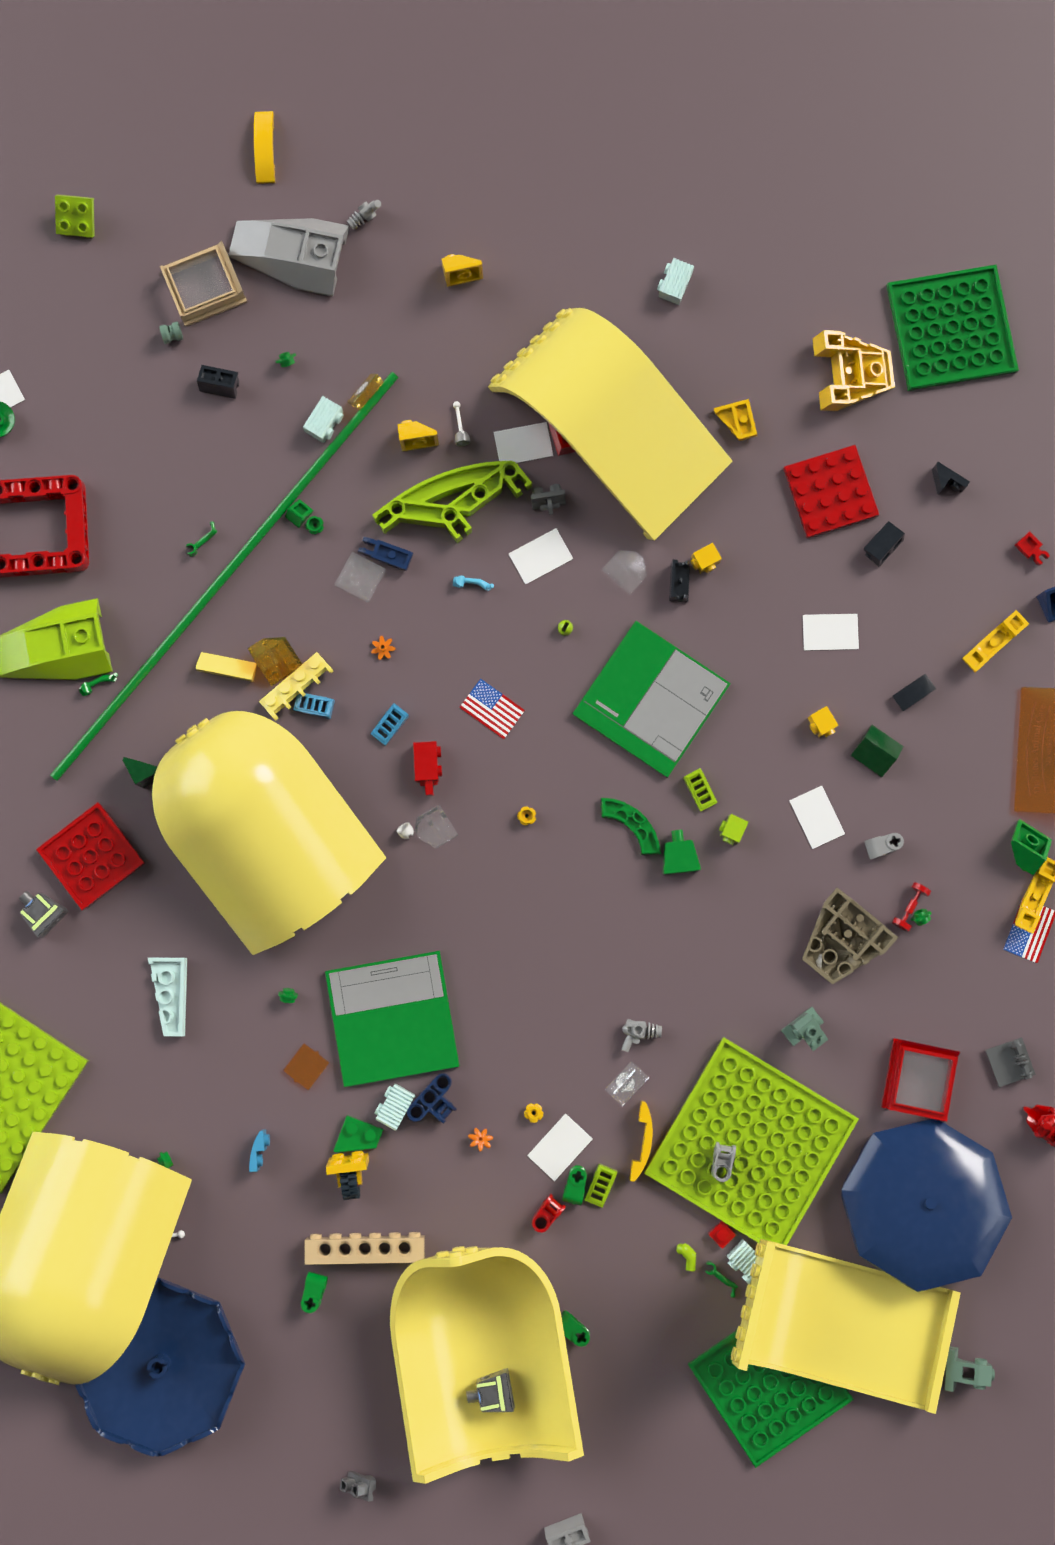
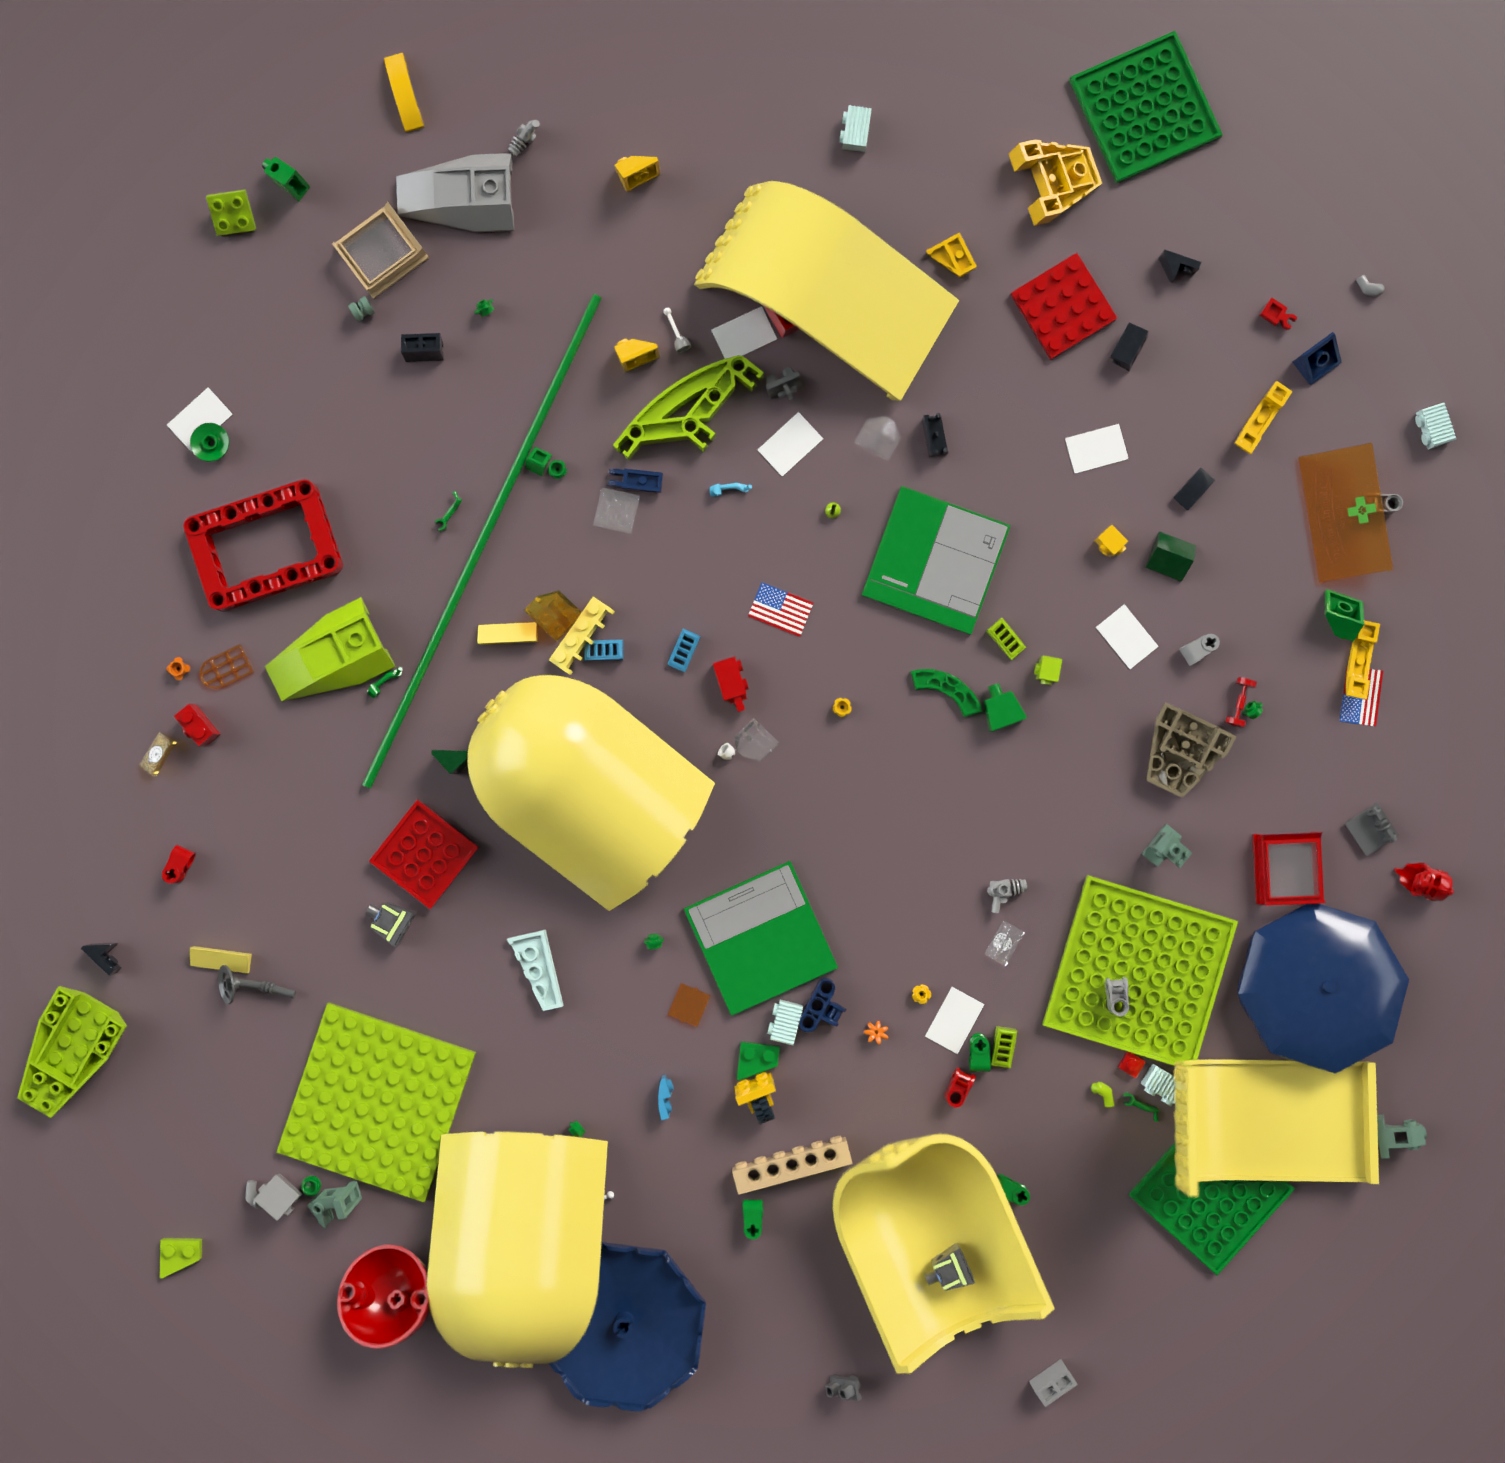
camera: 10 degrees left, 5 degrees up
light aqua brick [303,396,344,443] -> none
clear yellow slope [347,374,383,410] -> none
orange plant [371,636,396,660] -> none
yellow slope [629,1101,653,1182] -> none
yellow brick [690,543,722,574] -> none
none -> green torso [262,157,311,201]

